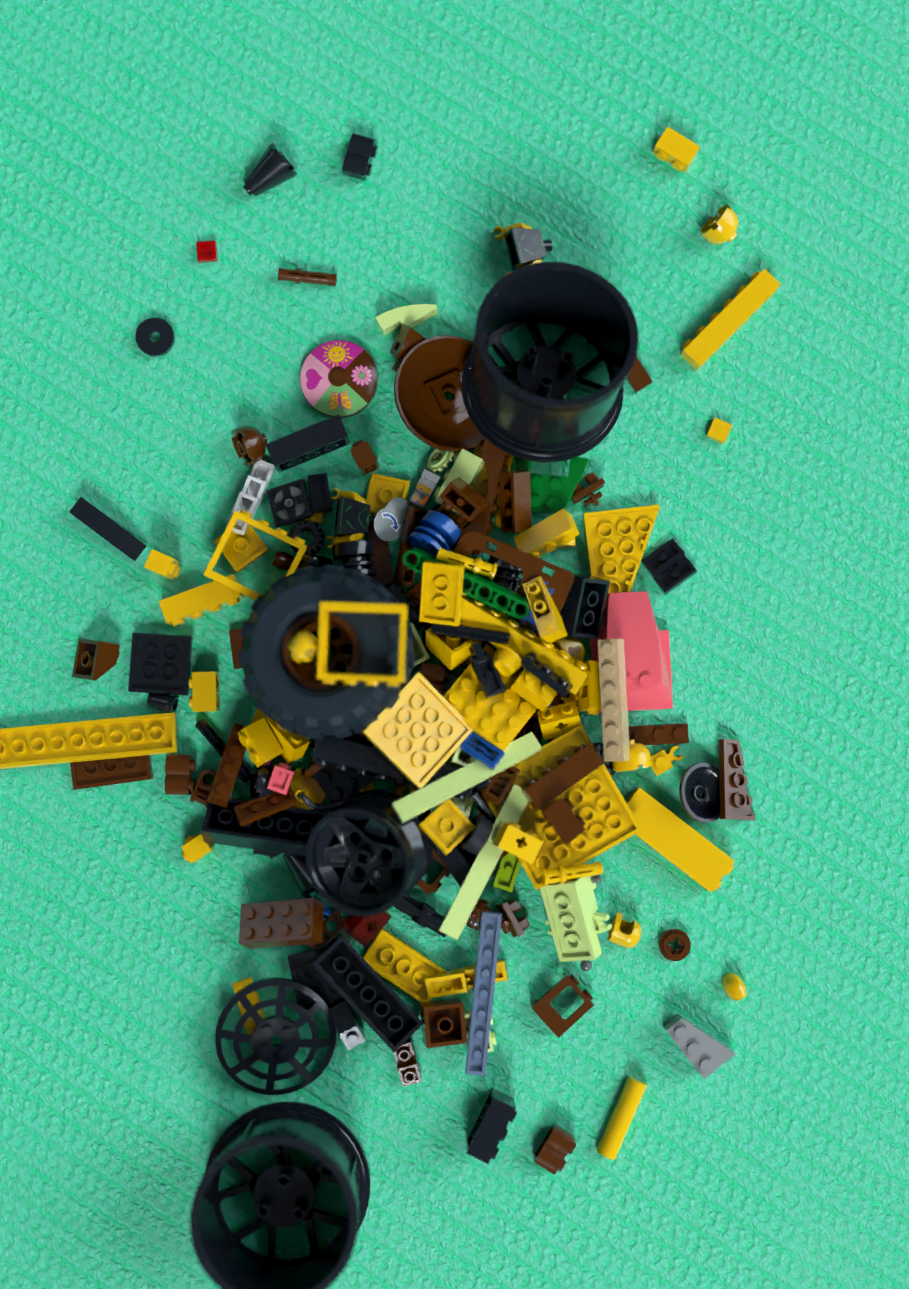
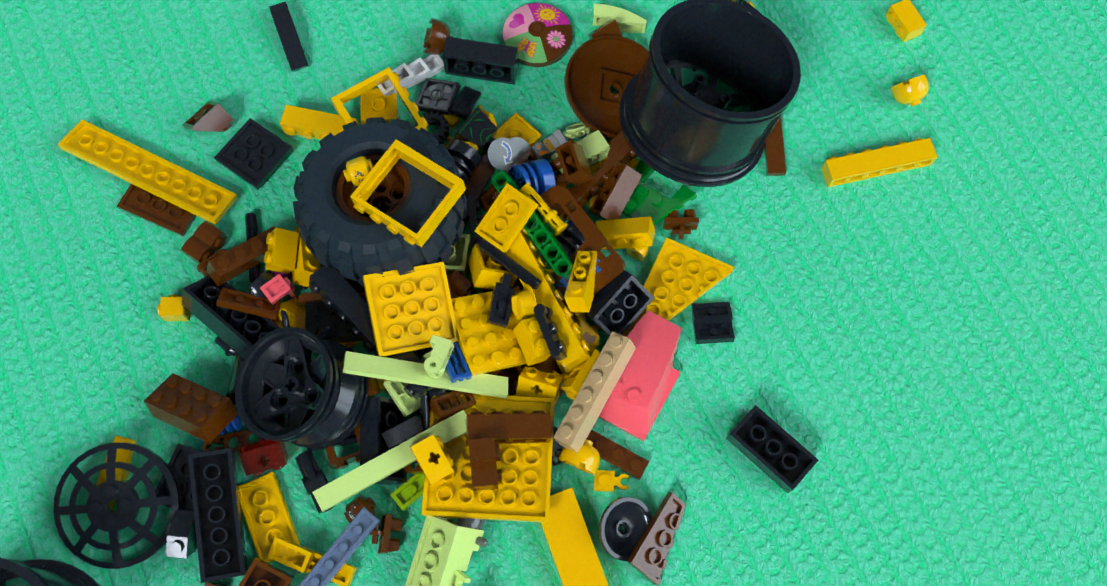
camera: 30 degrees right, 15 degrees down
yellow brick [144,549,181,581] -> none
black cone [147,693,178,713] -> none
yellow brick [189,671,220,712] -> none
reddish brown brick [350,440,379,476] -> none
yellow tile [419,799,475,855] -> none
yellow pin [540,861,603,887] -> none
yellow tile [706,417,732,444] -> none
none -> yellowish green leg [424,335,454,379]
none -> black brick [726,405,819,493]

